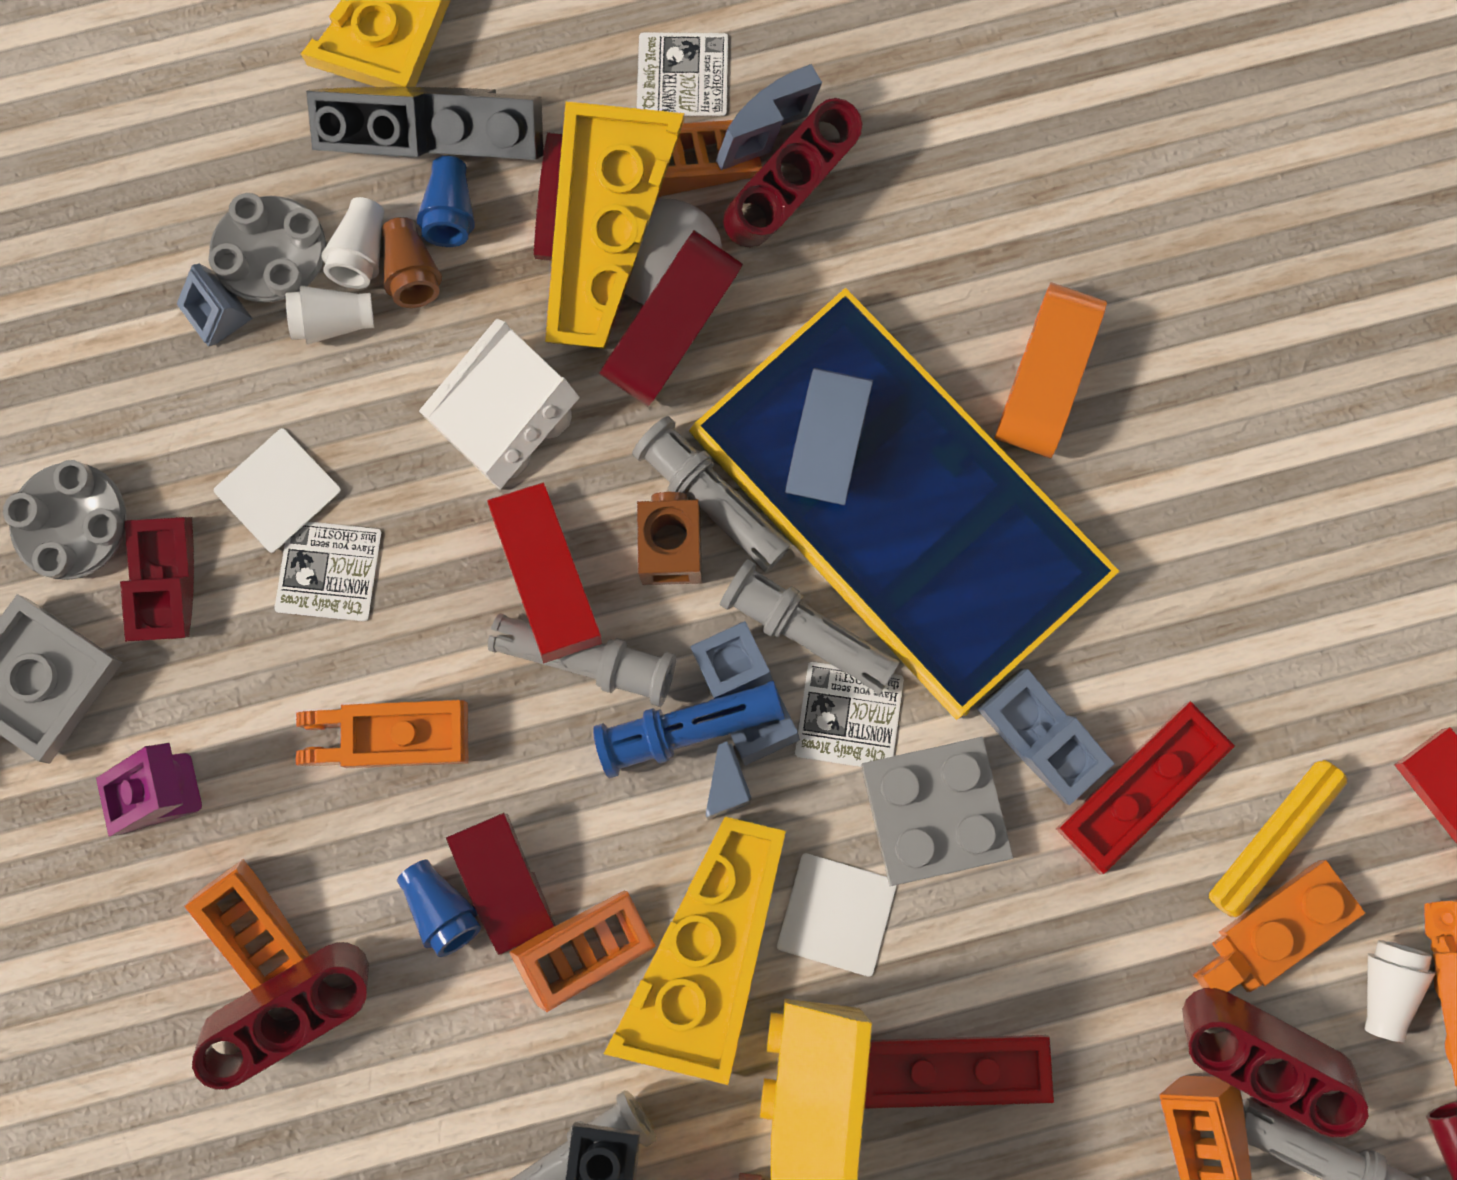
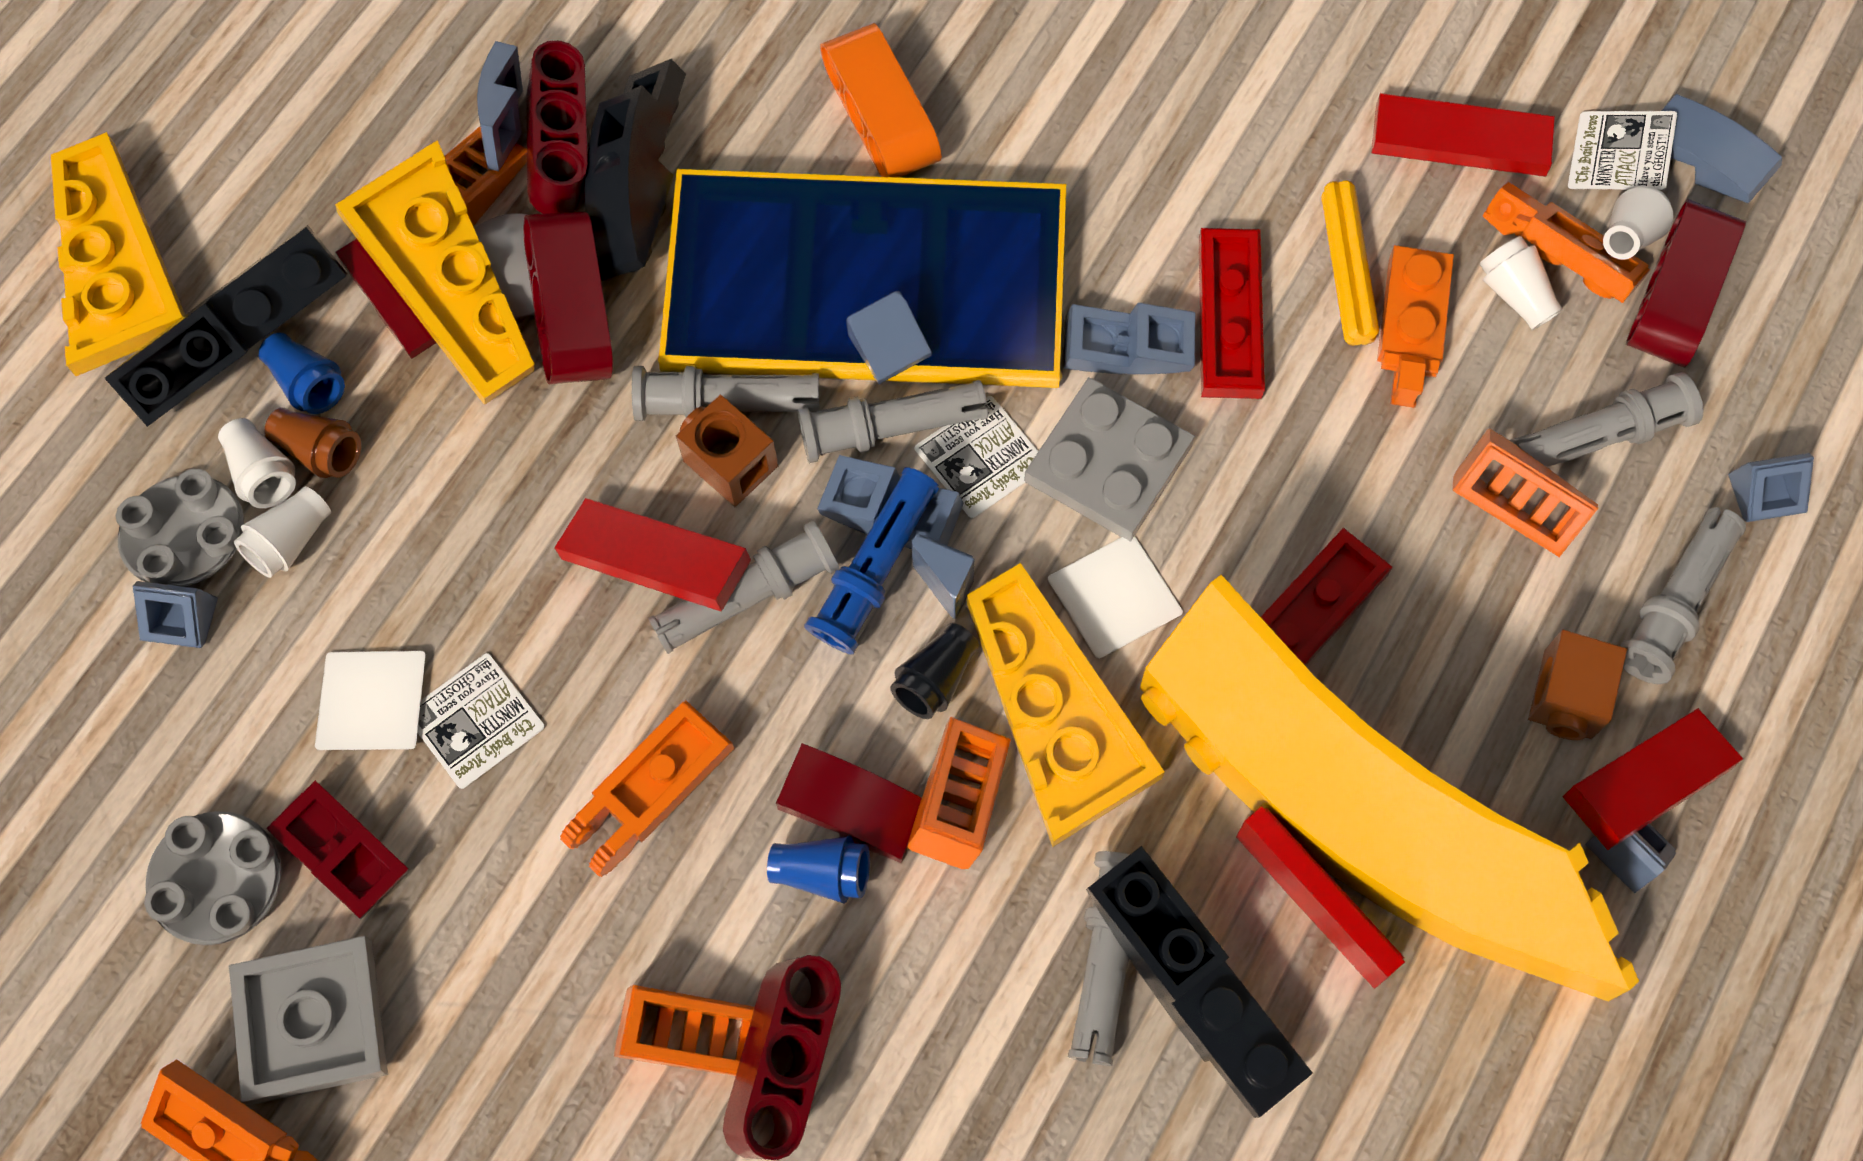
camera: 50 degrees left, 10 degrees down
magenta slope [96,743,202,837] -> none
white slope [419,319,580,490] -> none
sticker [637,33,728,116] -> none
sand blue slope [785,368,873,505] -> none
dark red beam [1182,988,1369,1137] -> none
none -> black slope [585,59,686,281]
none -> sand blue slope [846,291,932,384]
none -> black cone [890,623,979,719]

